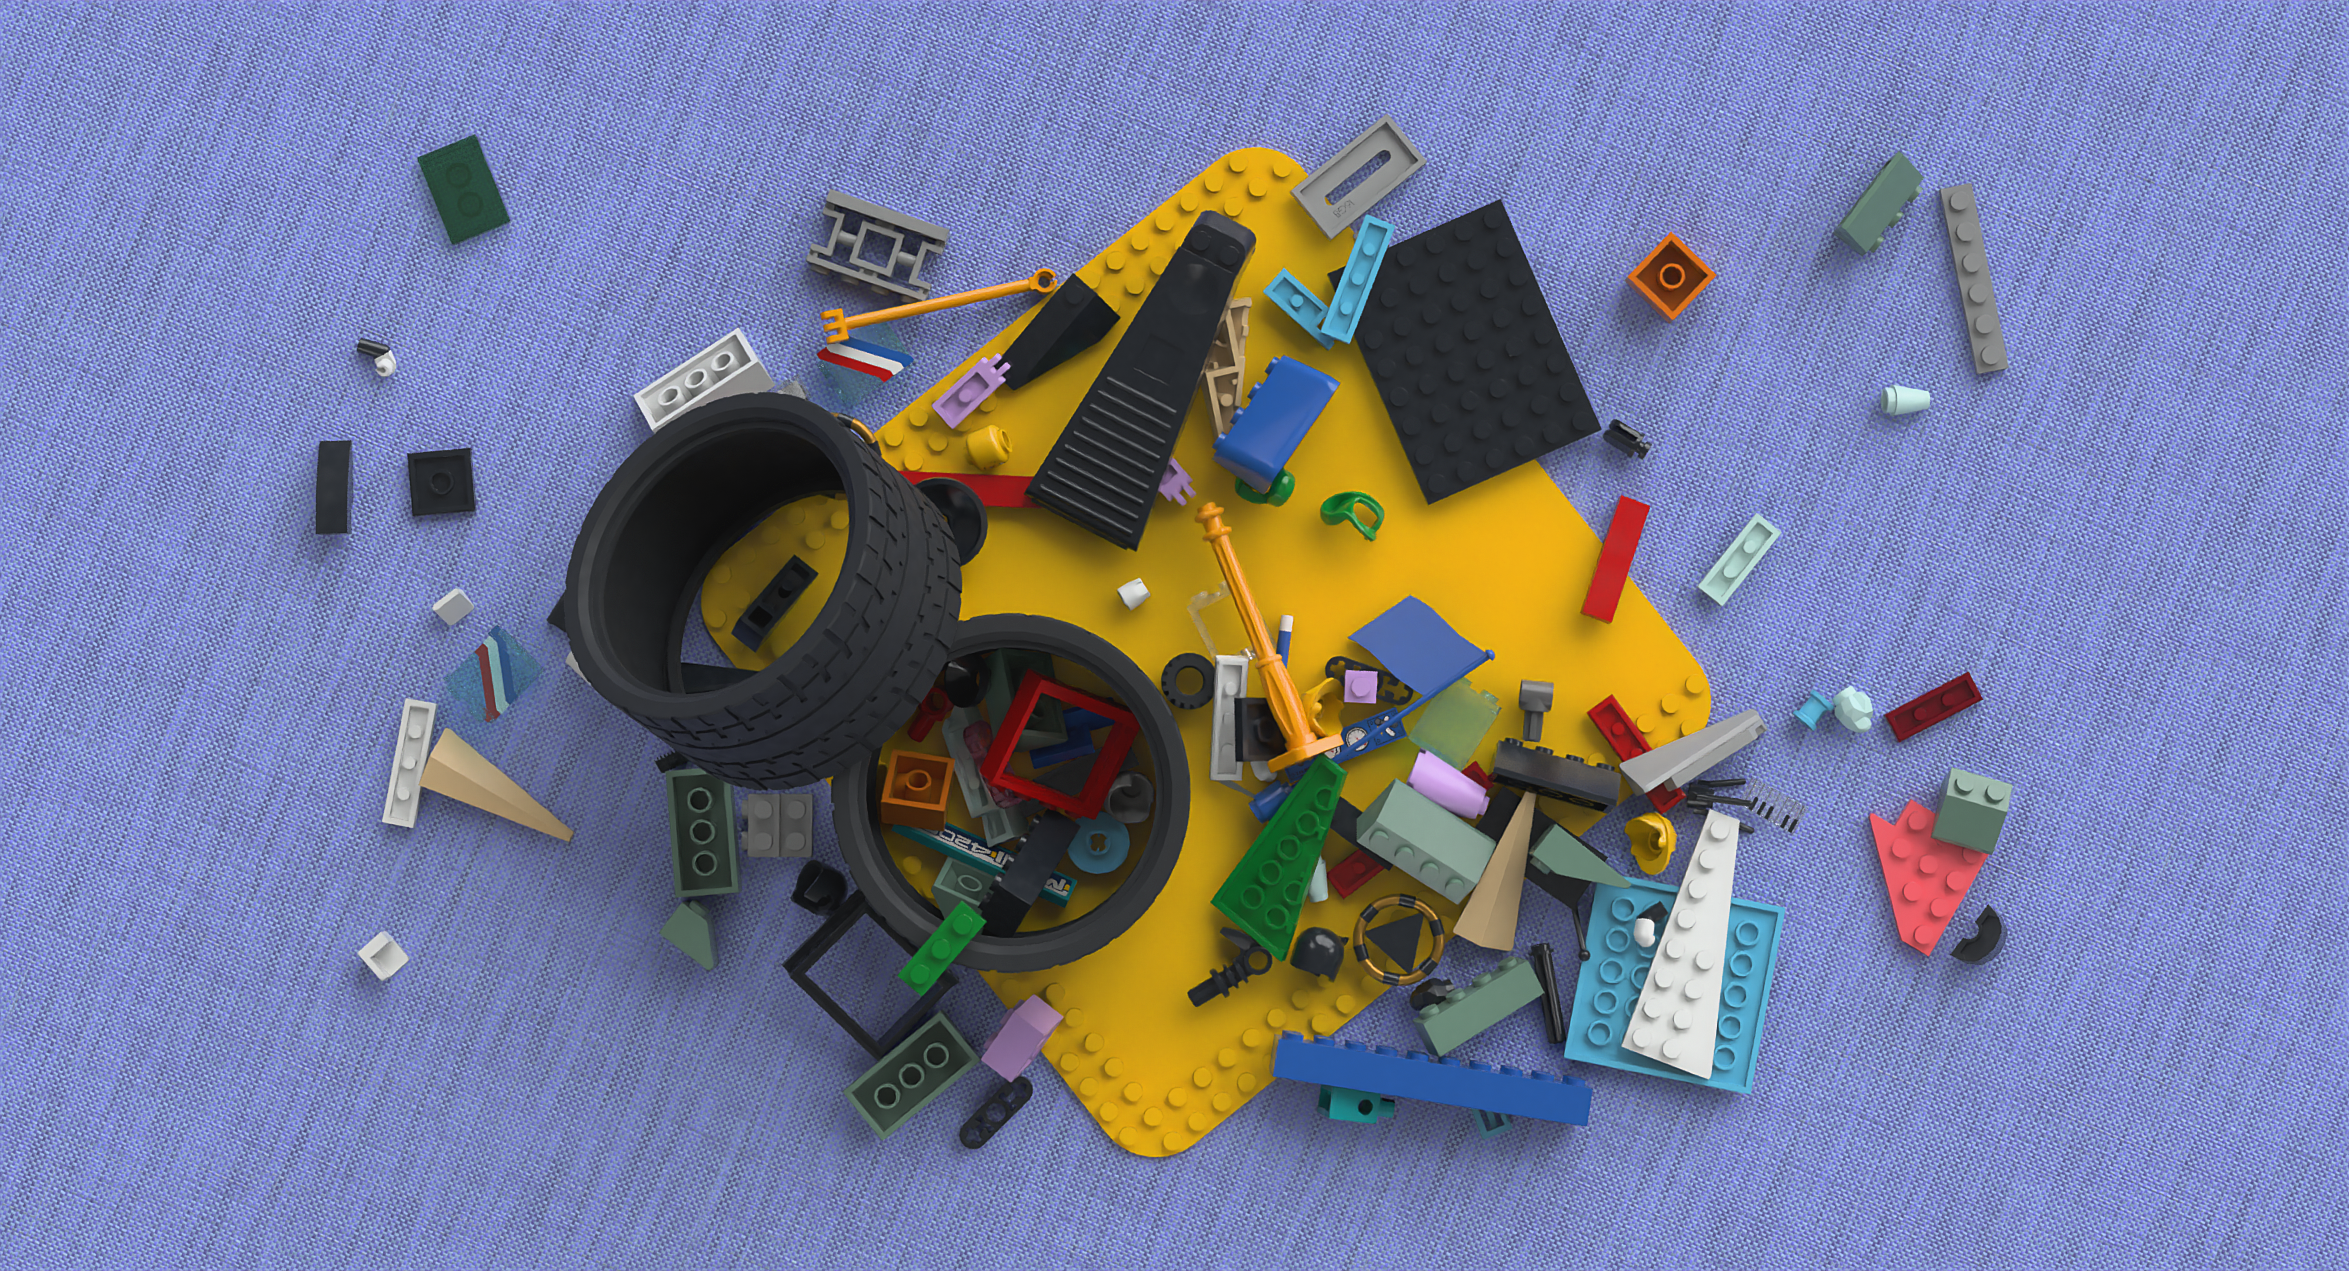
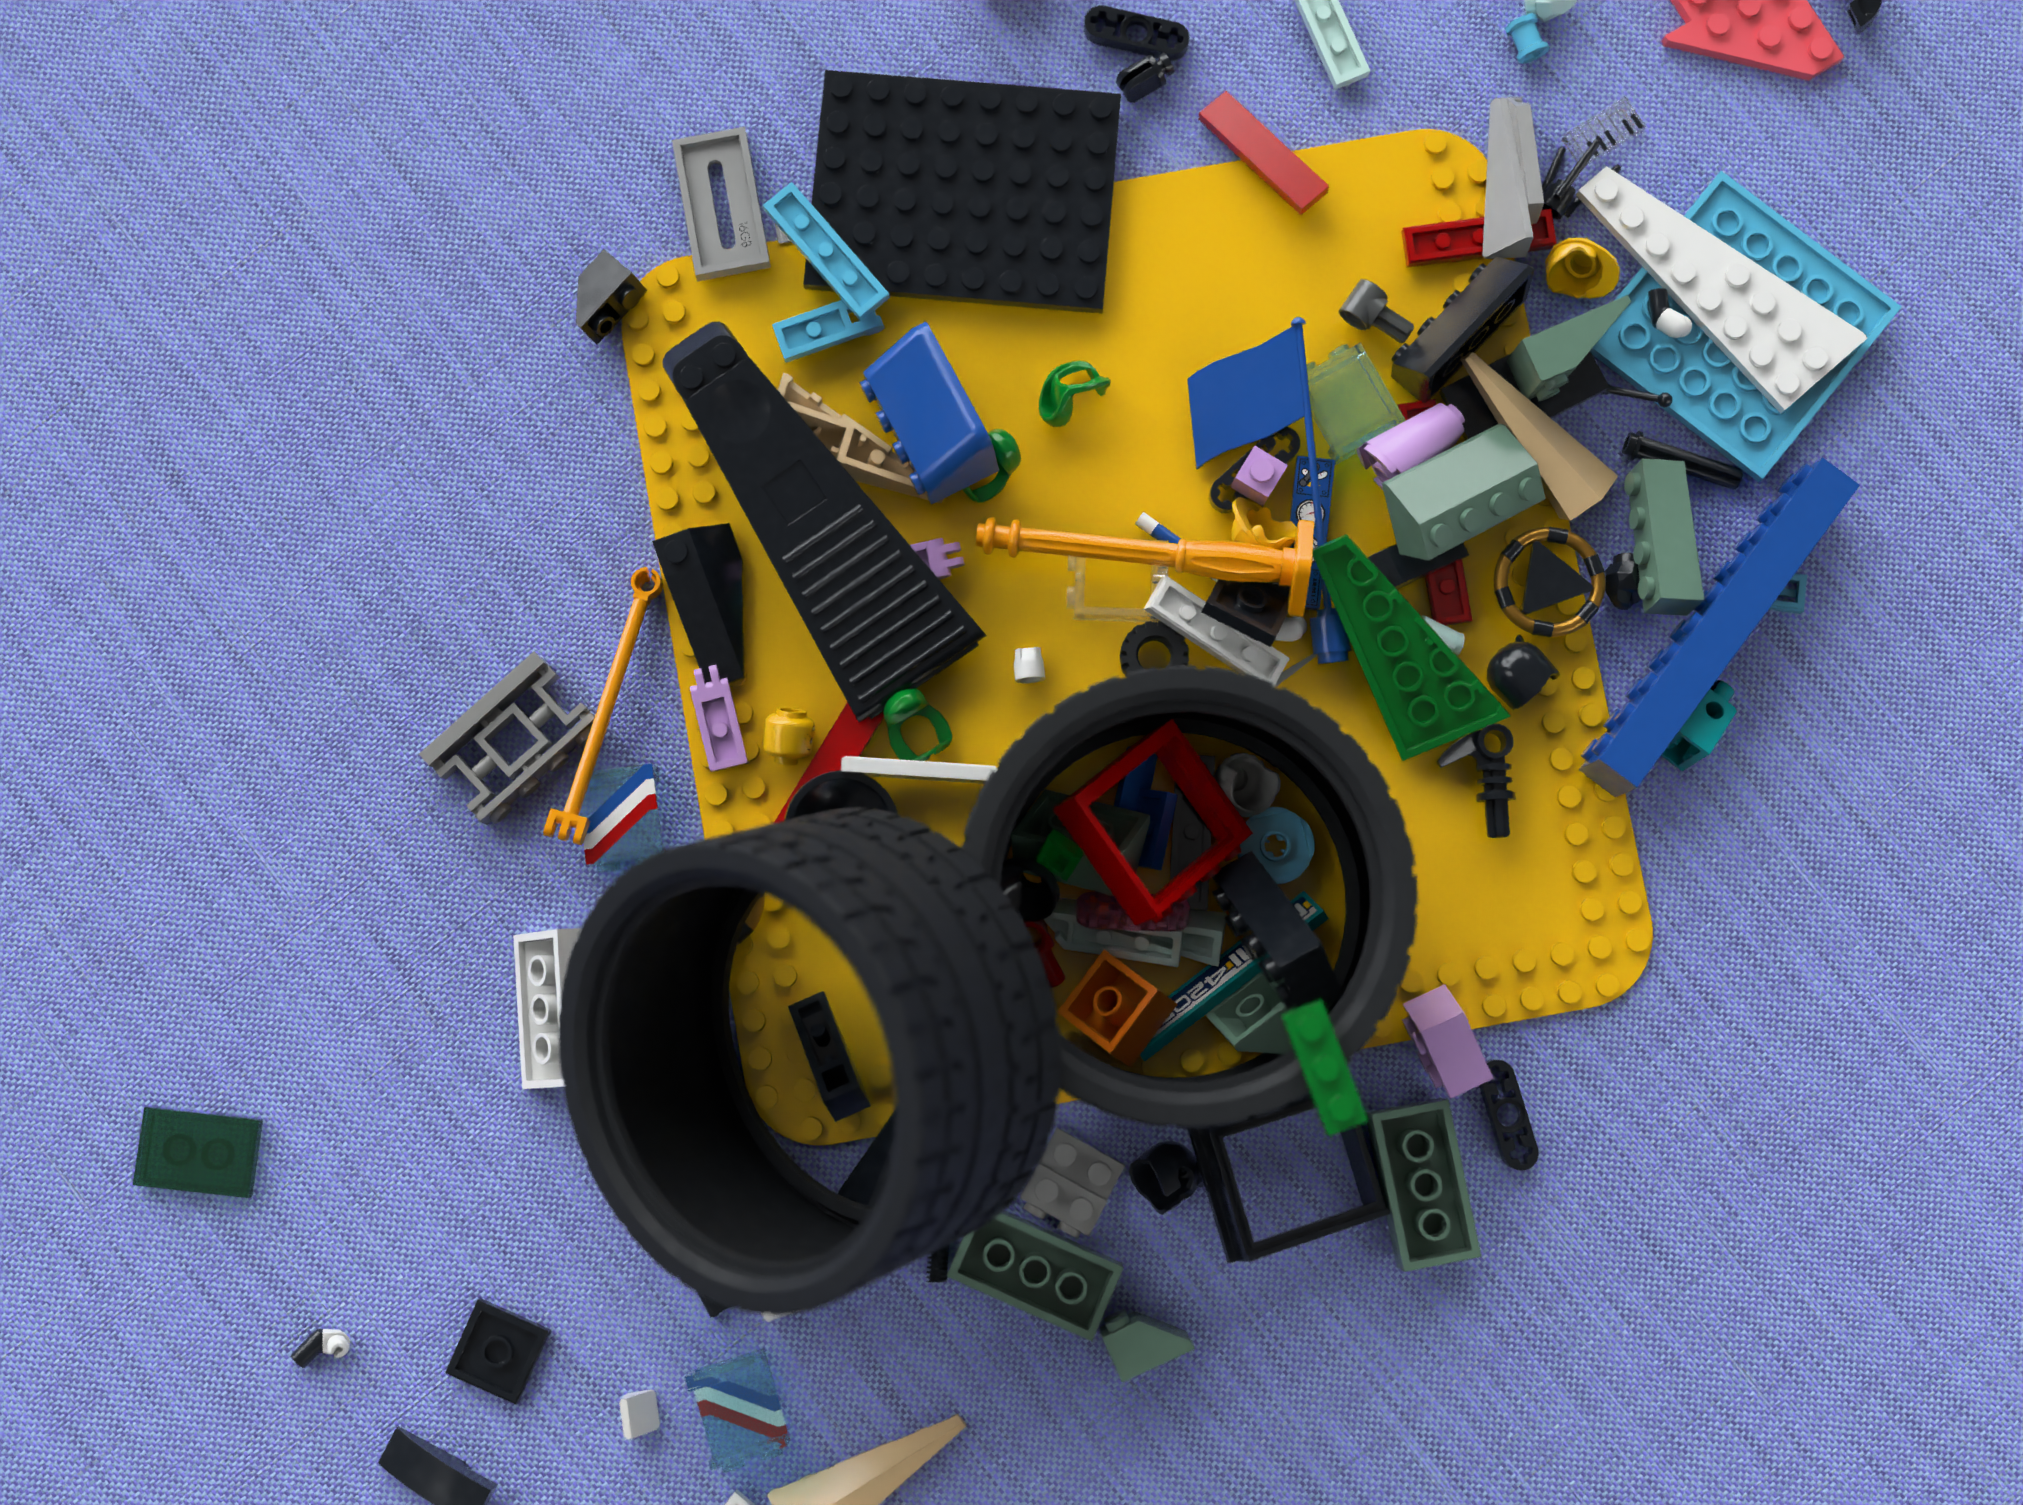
camera: 65 degrees left, 5 degrees down
none -> slope [576,249,648,345]
none -> white tile [840,756,997,784]
none -> green piece [883,689,952,761]
none -> green tile [1034,828,1084,881]
none -> black beam [1084,5,1190,61]

